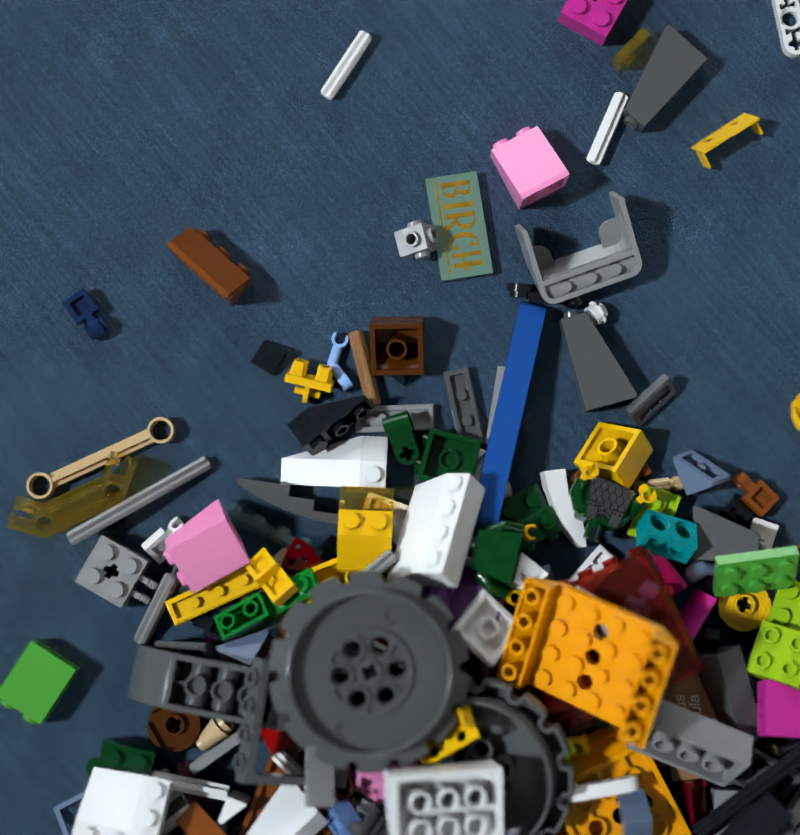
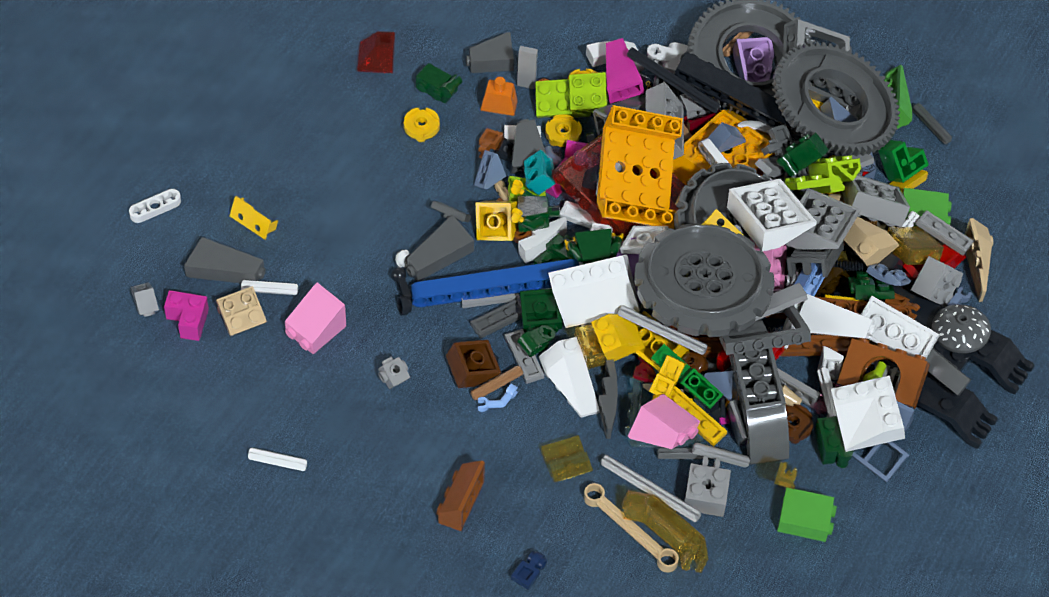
camera: 115 degrees left, 30 degrees down
white plate [141,516,184,564] -> none
black slope [251,340,287,375] -> none
yellow hips [284,358,335,404] -> none
black slope [287,395,374,456] -> none
sand green tile [425,171,493,282] -> none
light grey windscreen [514,191,642,304] -> none
clear yellow plate [611,27,650,71] -> none
bright green plate [713,545,799,597] -> none
none -> tan plate [216,286,267,336]
none -> clear yellow slope [540,435,593,483]
none -> black slope [582,165,600,190]
none -> clear yellow hinge [774,461,797,489]

